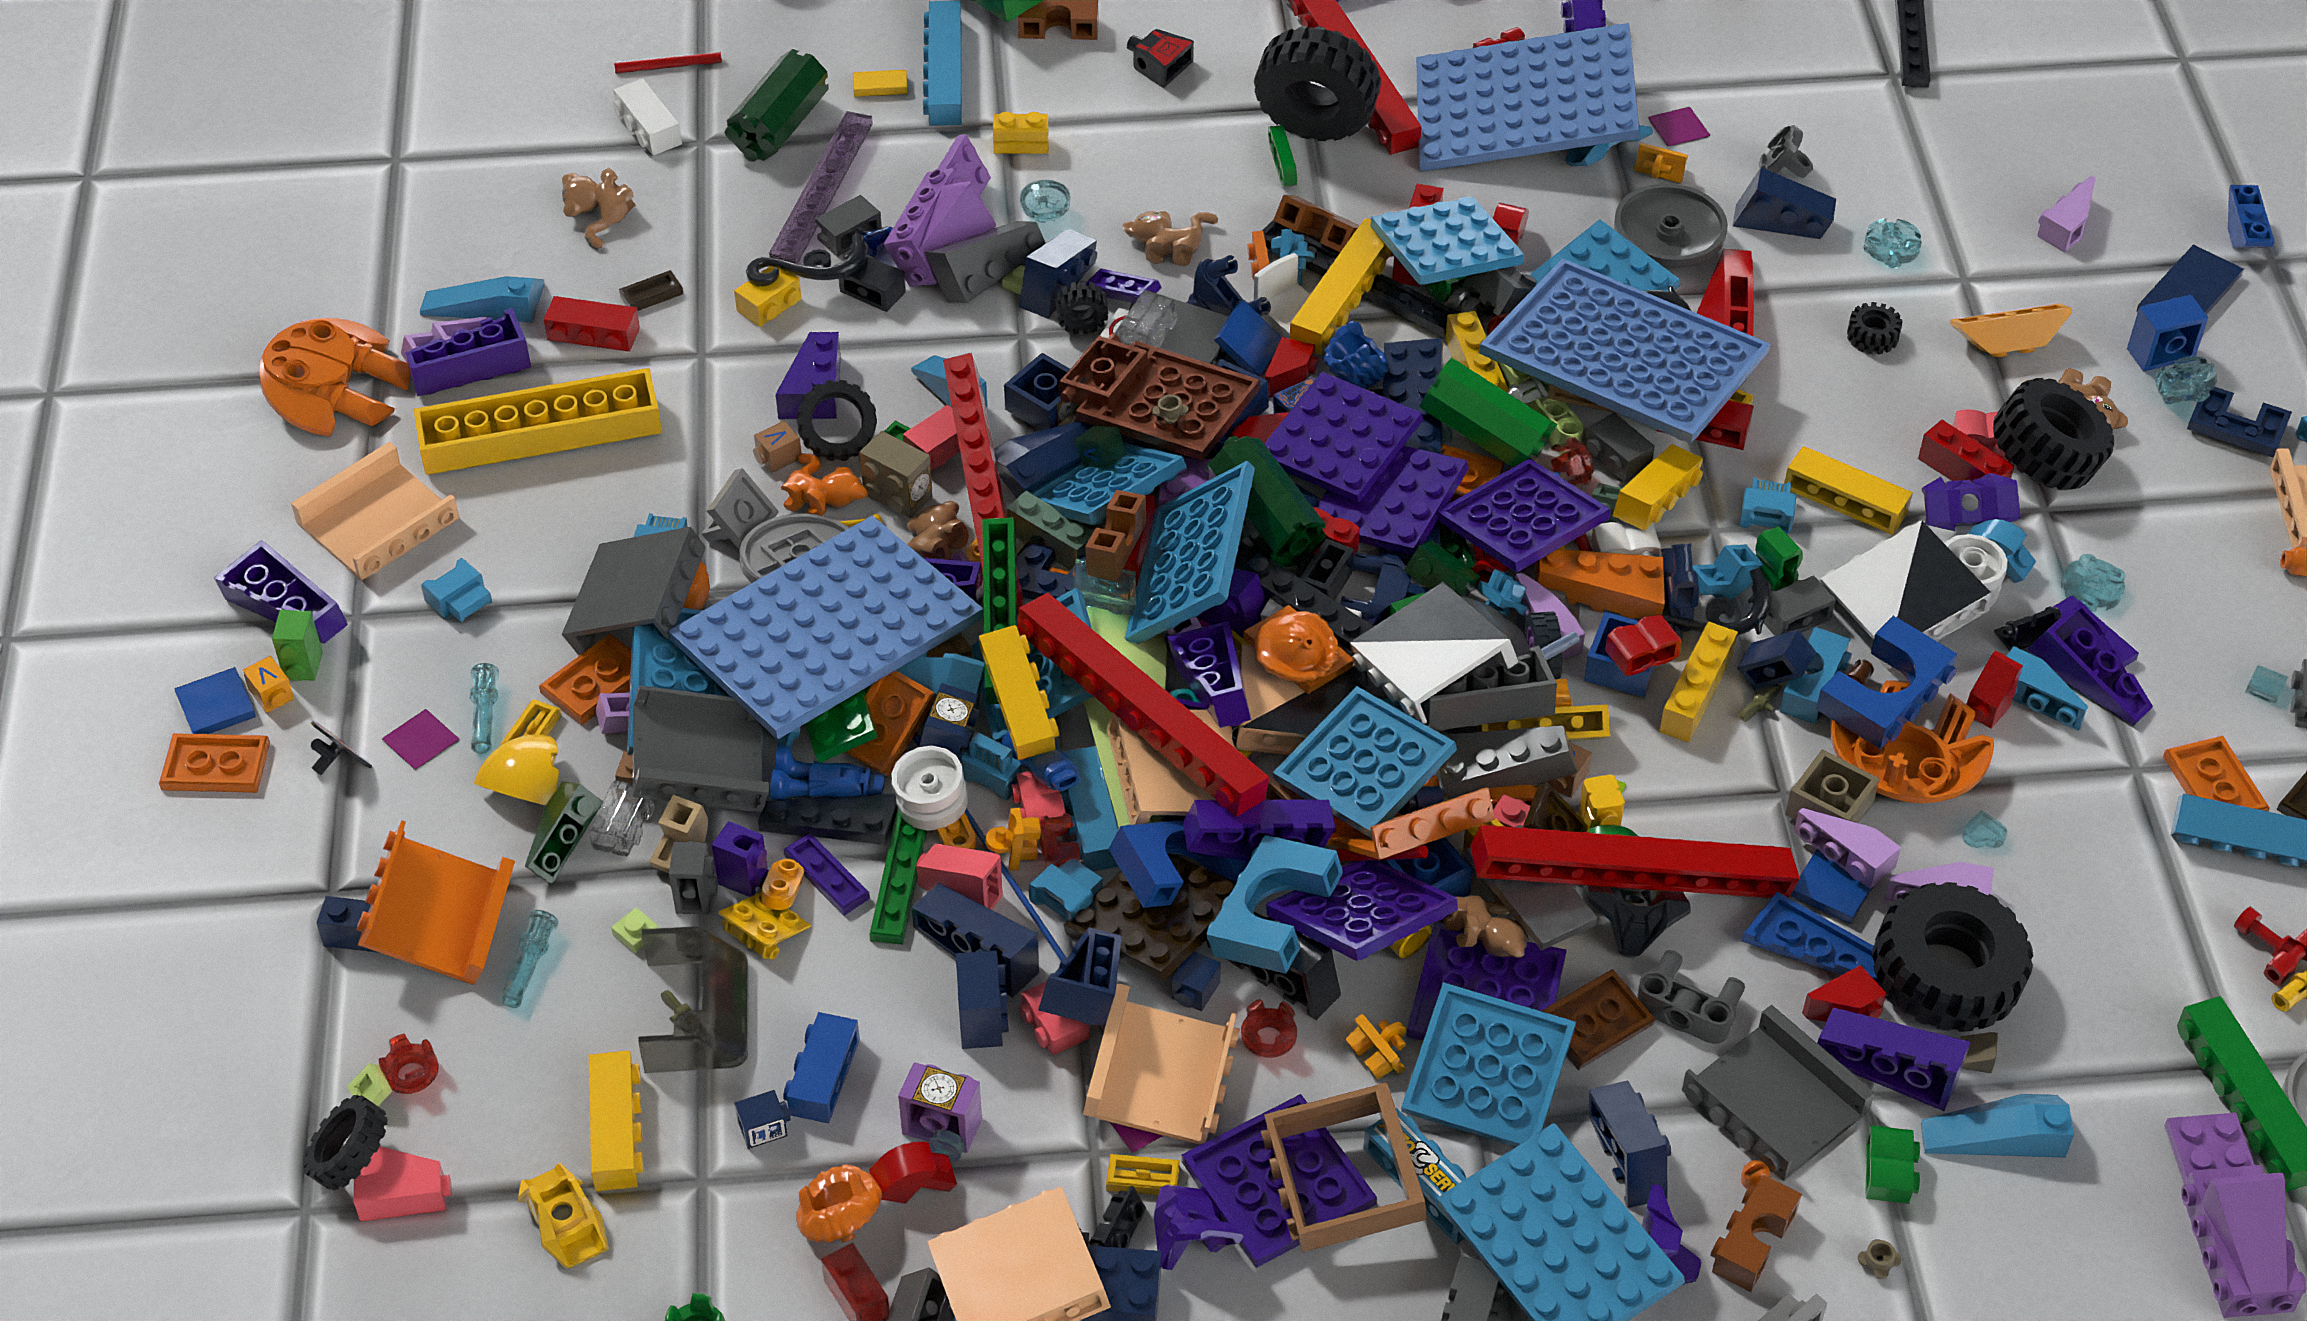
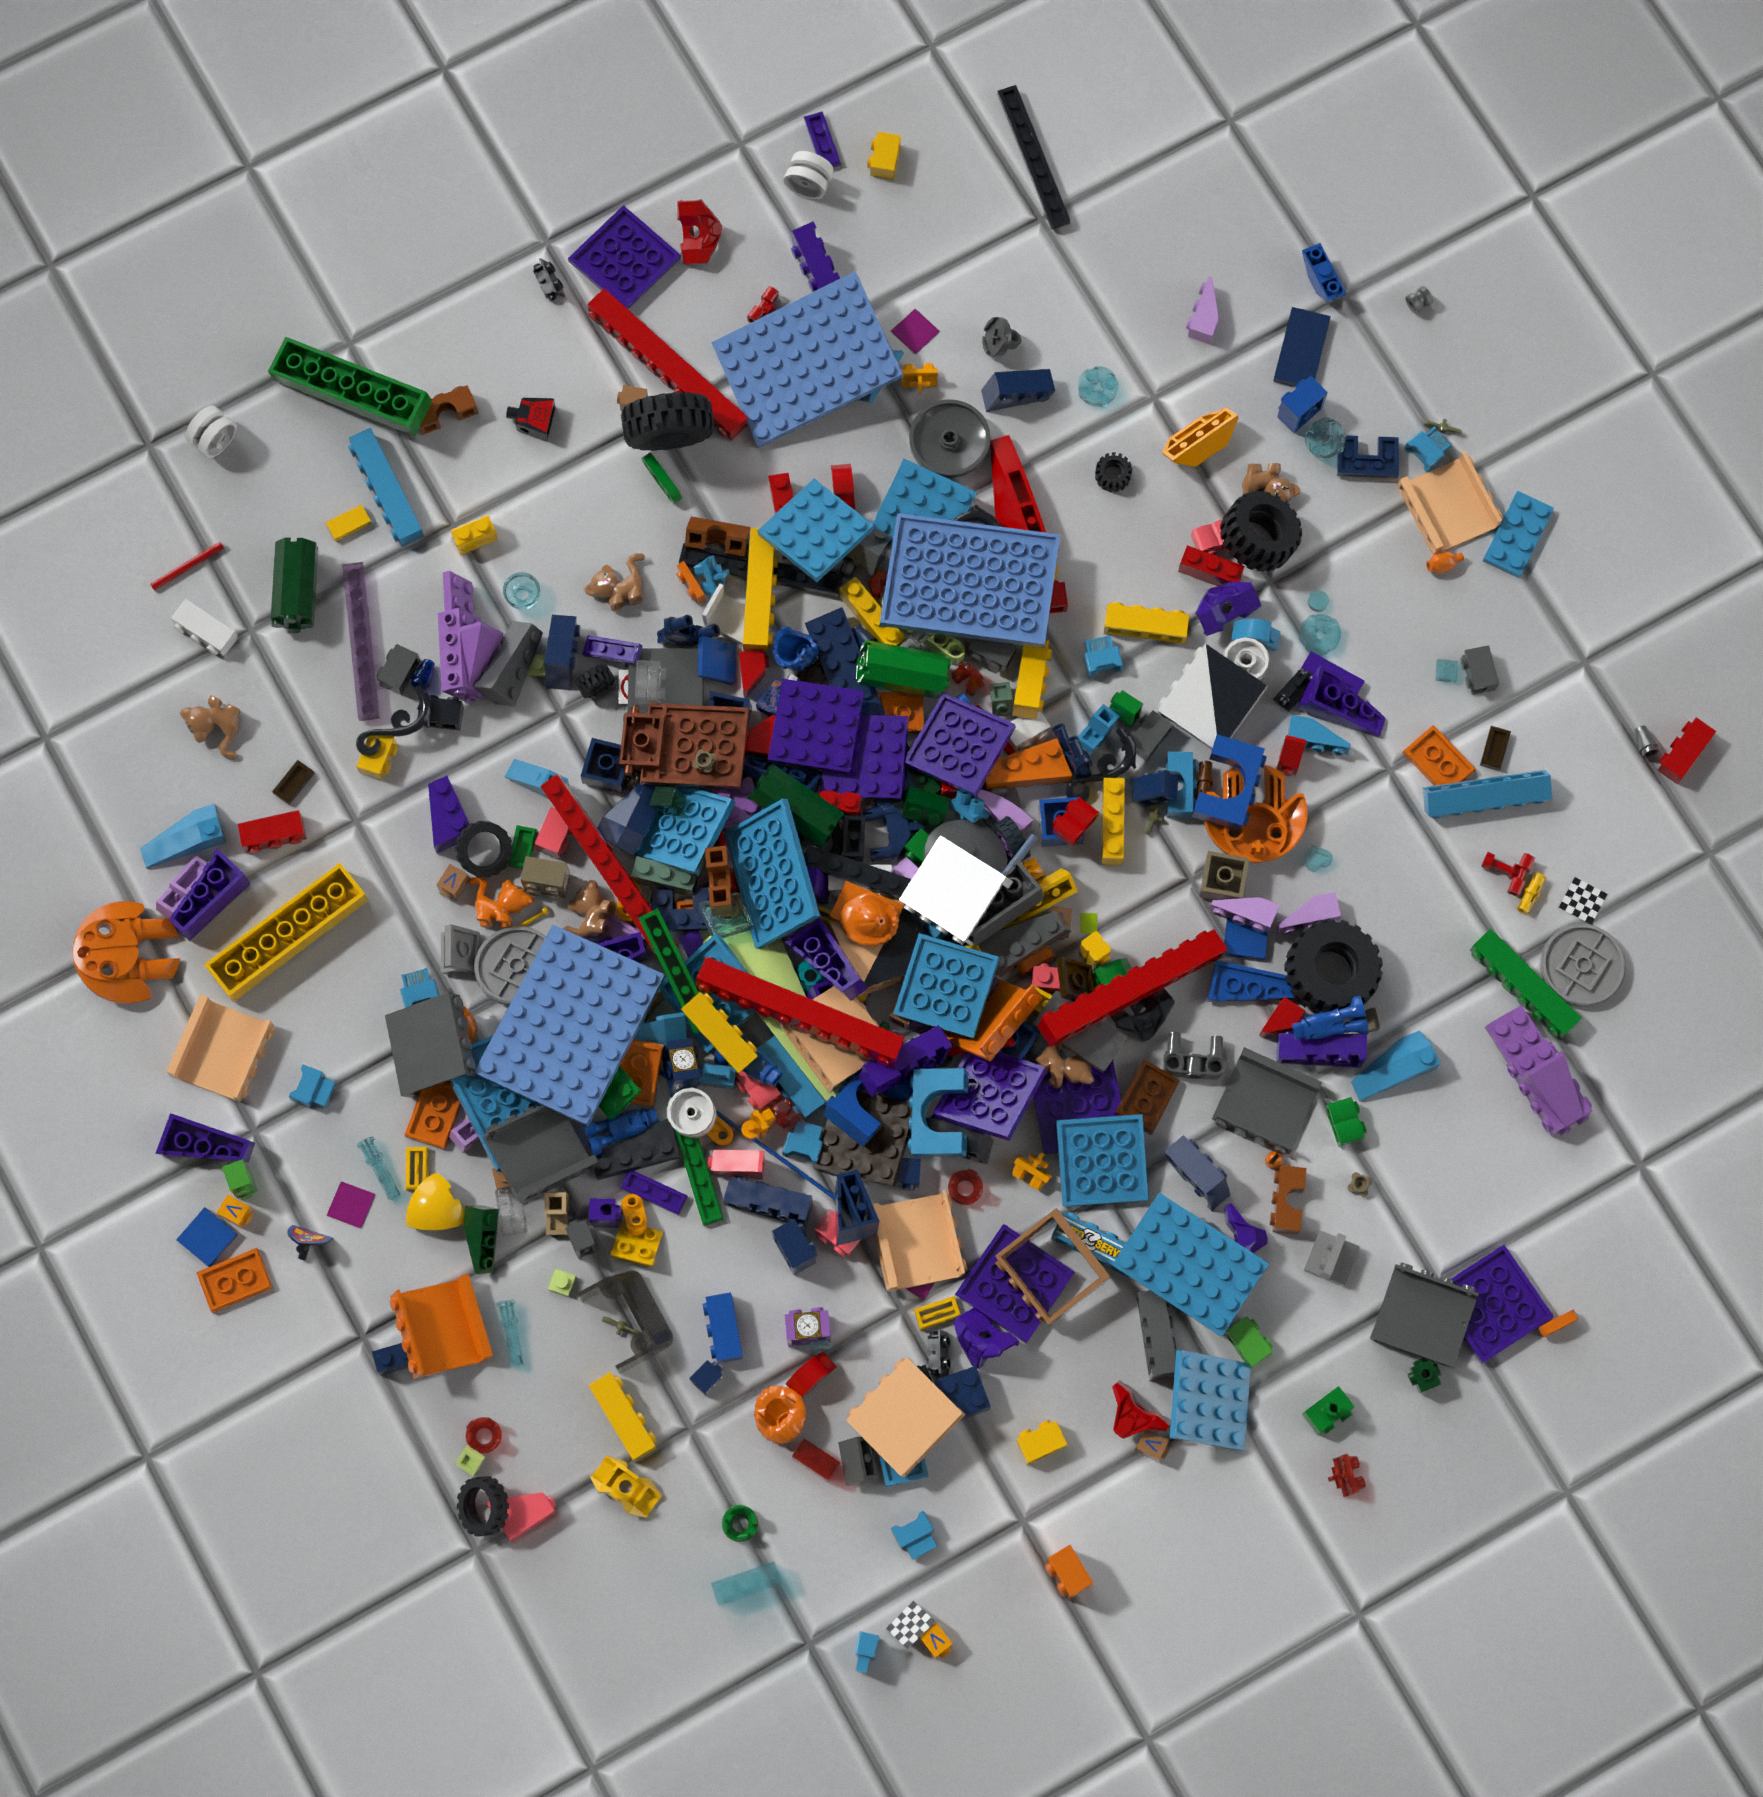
camera: 25 degrees left, 25 degrees up
none -> blue piece [1292,995,1369,1040]
none -> clear light blue tile [1308,590,1329,612]

